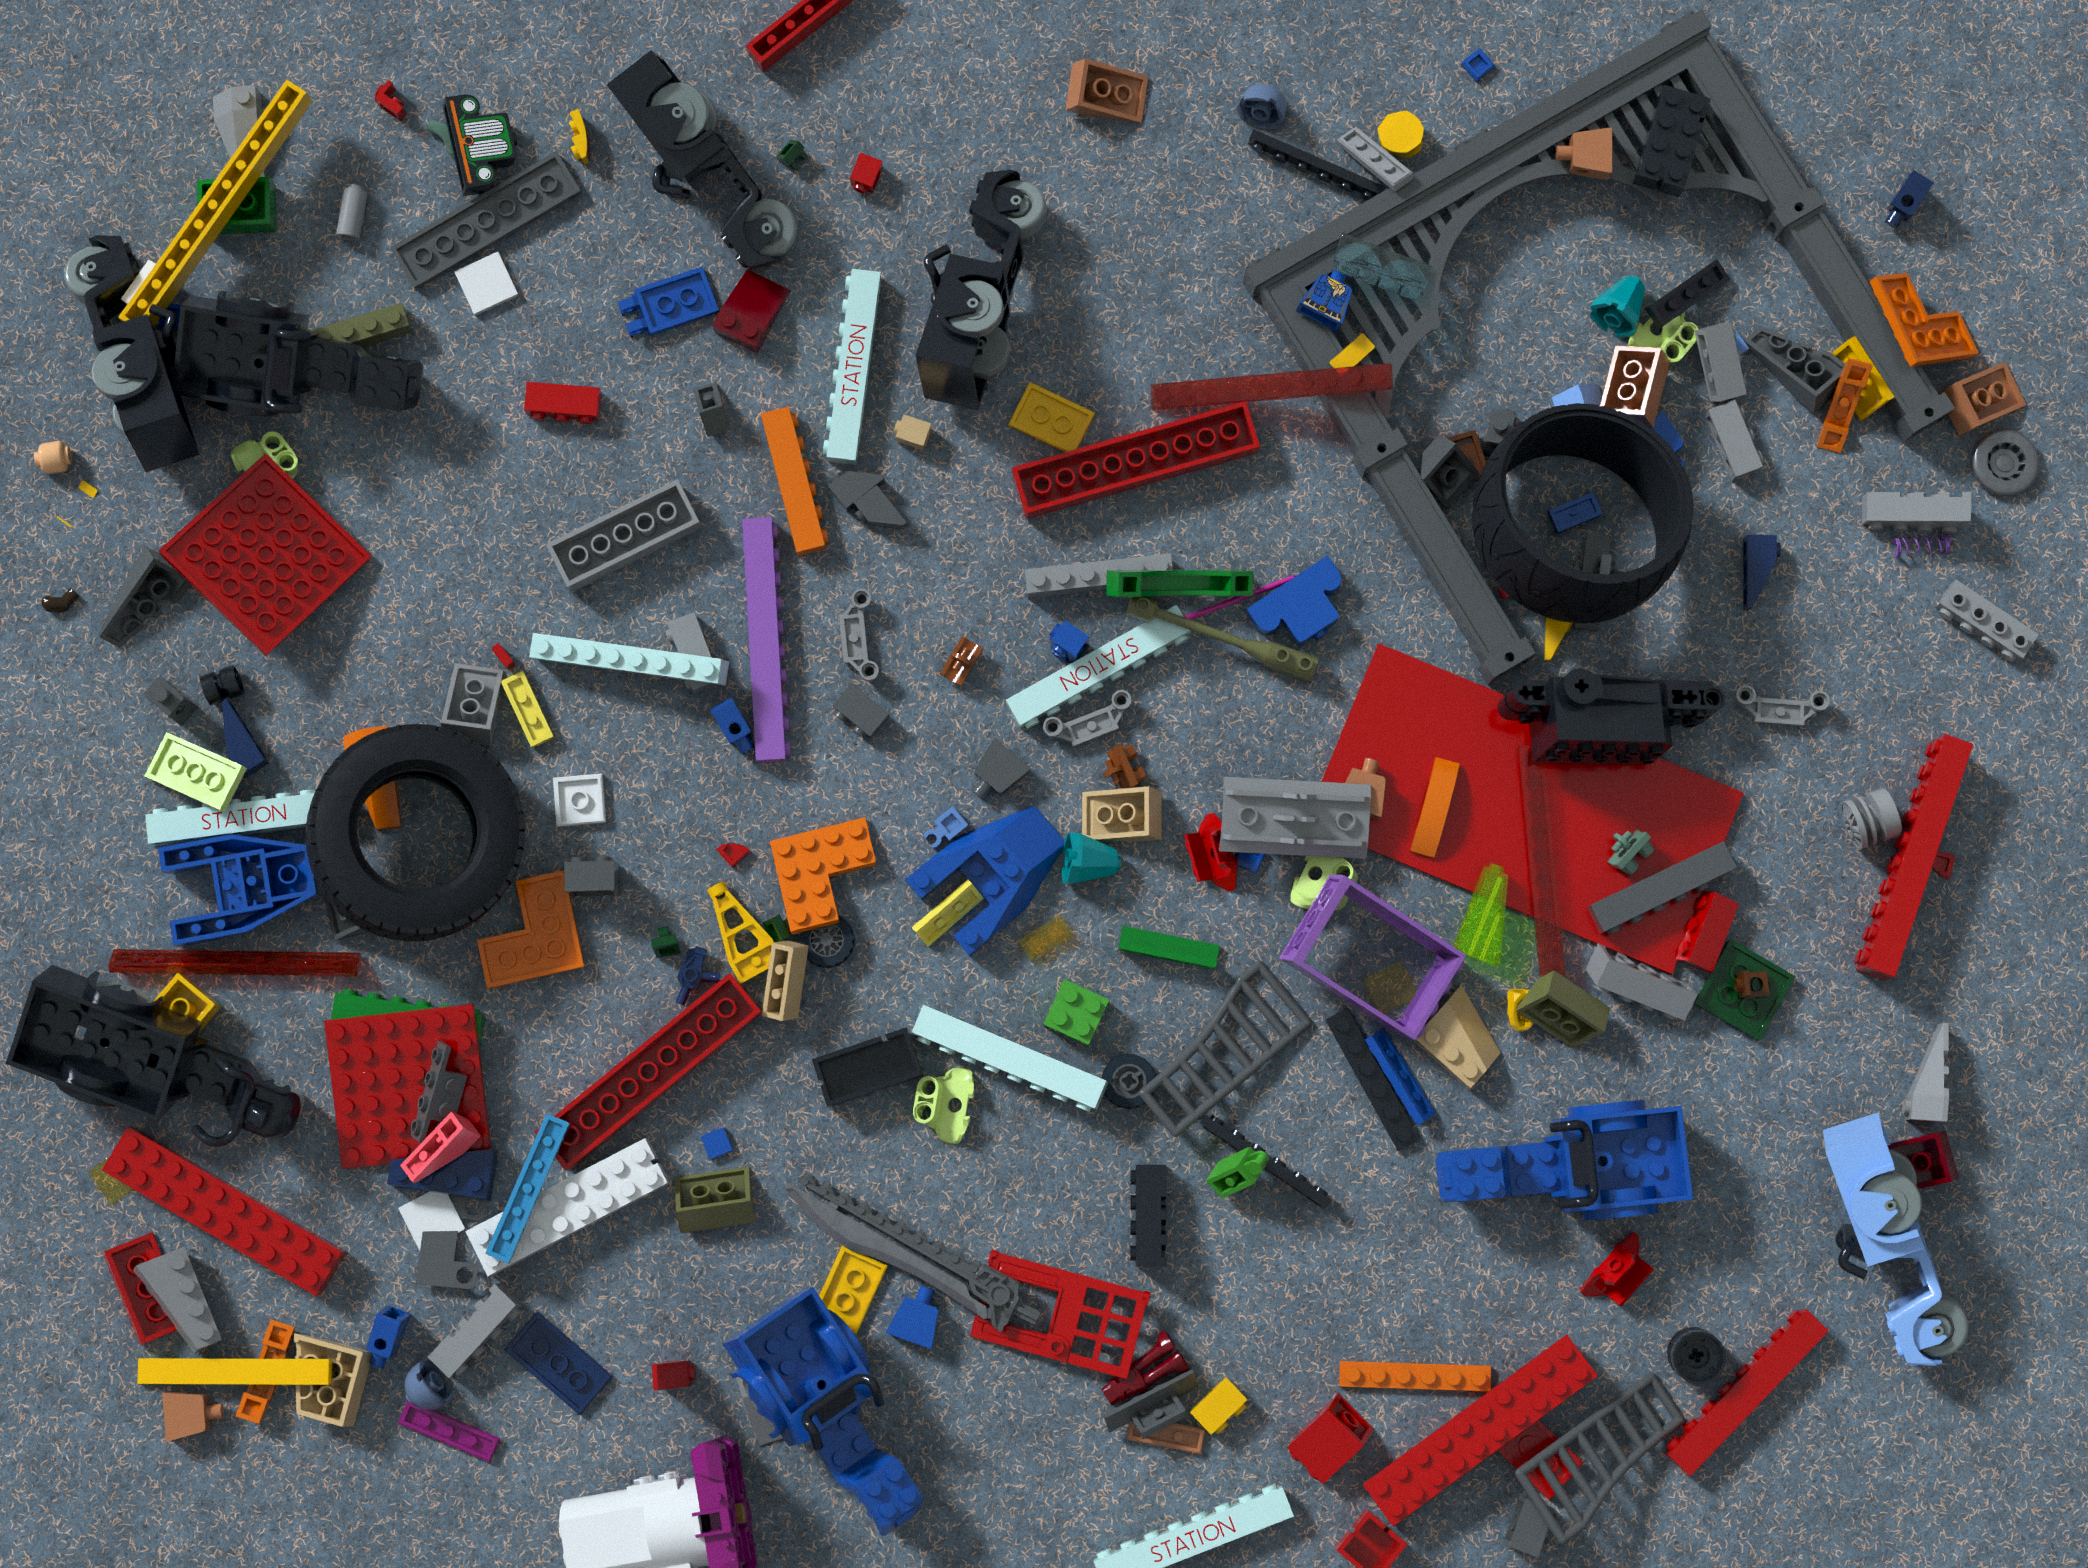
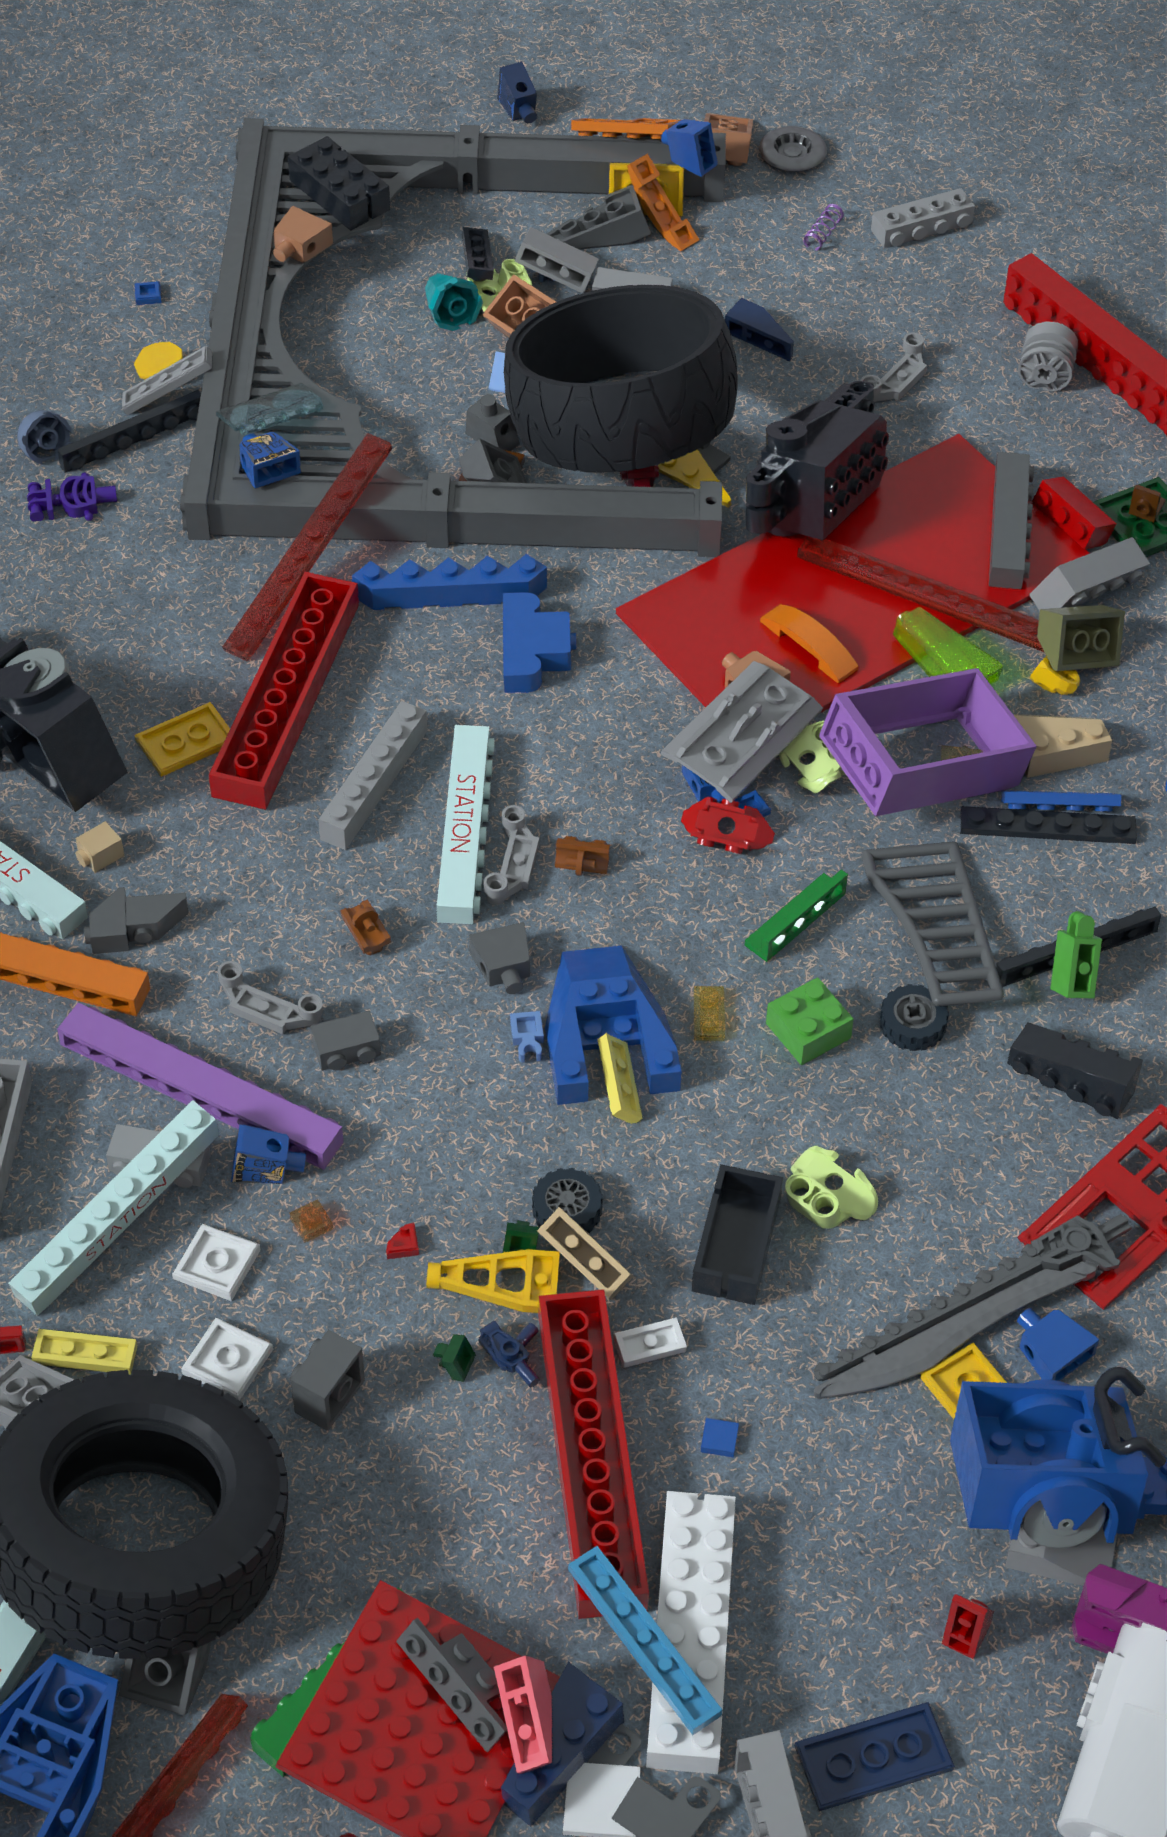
camera: 60 degrees left, 30 degrees down
orange plate [477,870,585,989] -> none
olive slope [675,1166,755,1233] -> none
orange plate [770,817,877,934] -> none
light aqua brick [912,1005,1108,1112] -> none
blue brick [1049,620,1089,663] -> none
teal cone [1061,832,1122,884] -> none
tan slope [1082,786,1162,842] -> none
green arch [1106,570,1253,597] -> none
olive bar [1126,596,1319,683] -> none
dark pink axle [1184,575,1295,620] -> none
yellow sticker [1329,333,1375,376] -> none
sand green hips [1607,829,1654,875] -> none
light grey wedge [1861,492,1972,534] -> none
none -> dark purple torso [27,472,117,522]
none -> white tile [172,1224,261,1301]
none -> clear orange plate [289,1199,333,1243]
none -> blue brick [352,554,547,610]
none -> white plate [613,1317,687,1368]
none -> blue torso [661,119,718,177]

